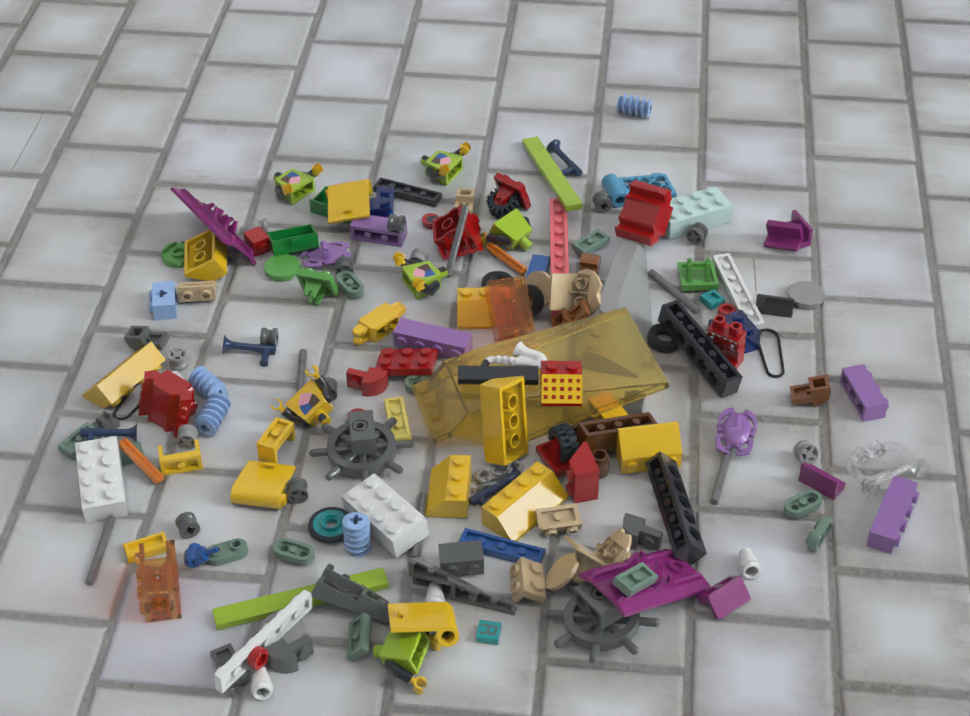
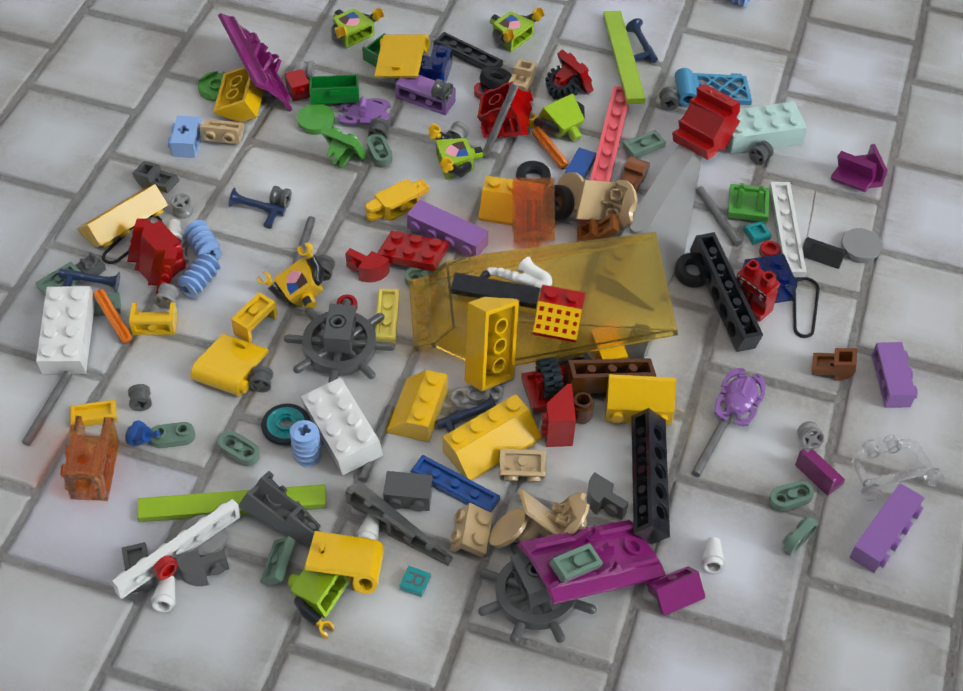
camera: 10 degrees right, 10 degrees up
none -> black tyre [479,66,512,89]

